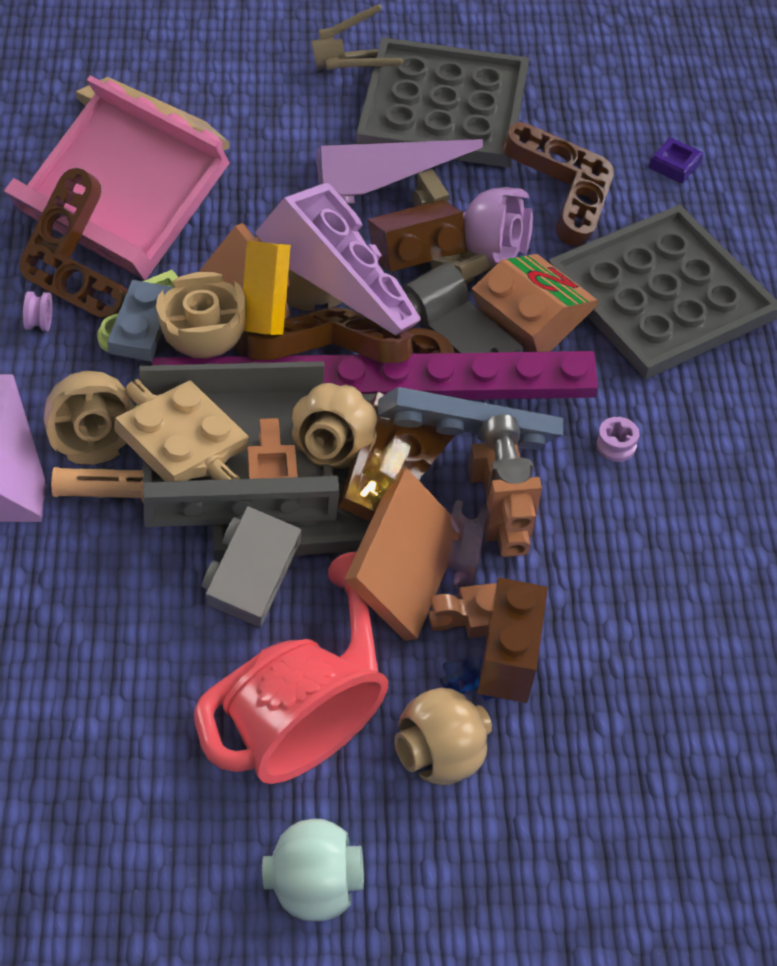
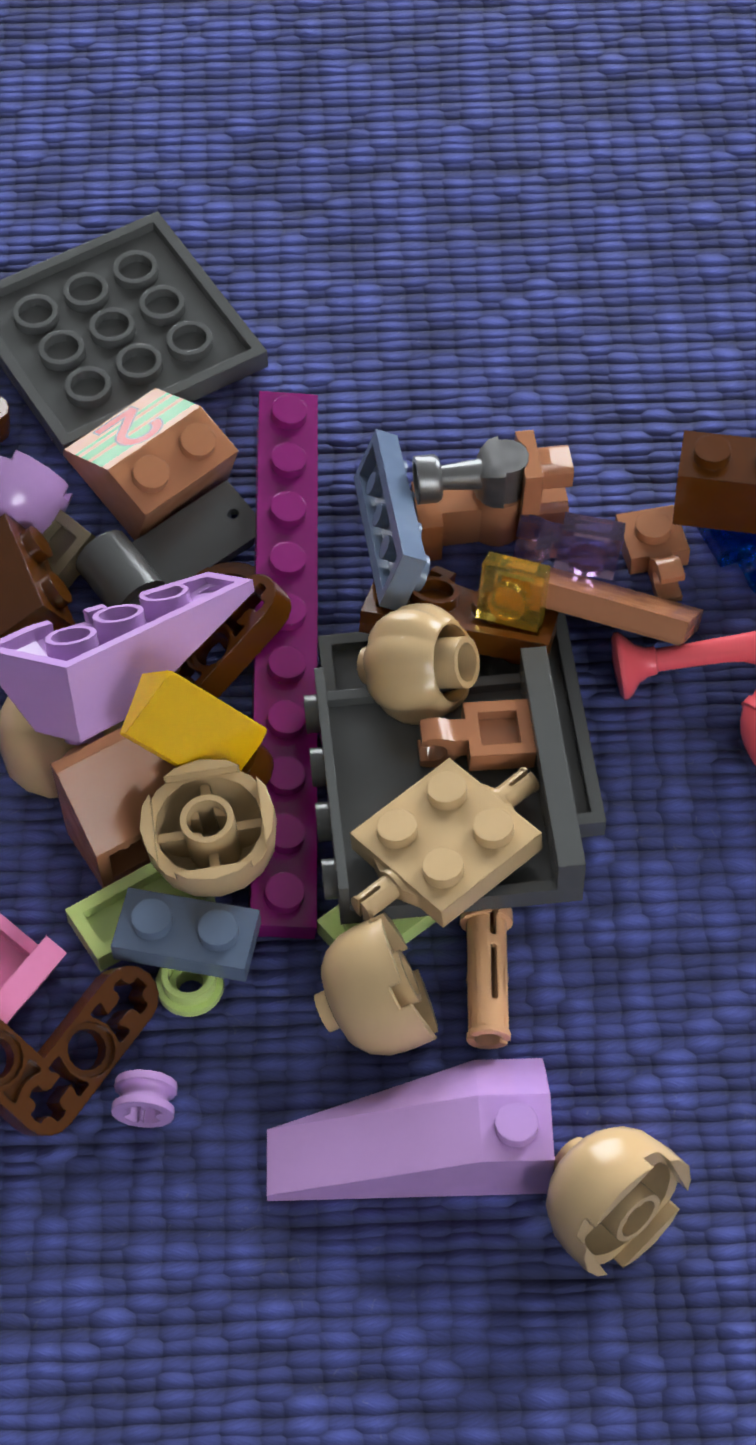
camera: 85 degrees left, 5 degrees up
light grey brick [202,506,301,628] -> none
lavender bush [596,417,639,462] -> none

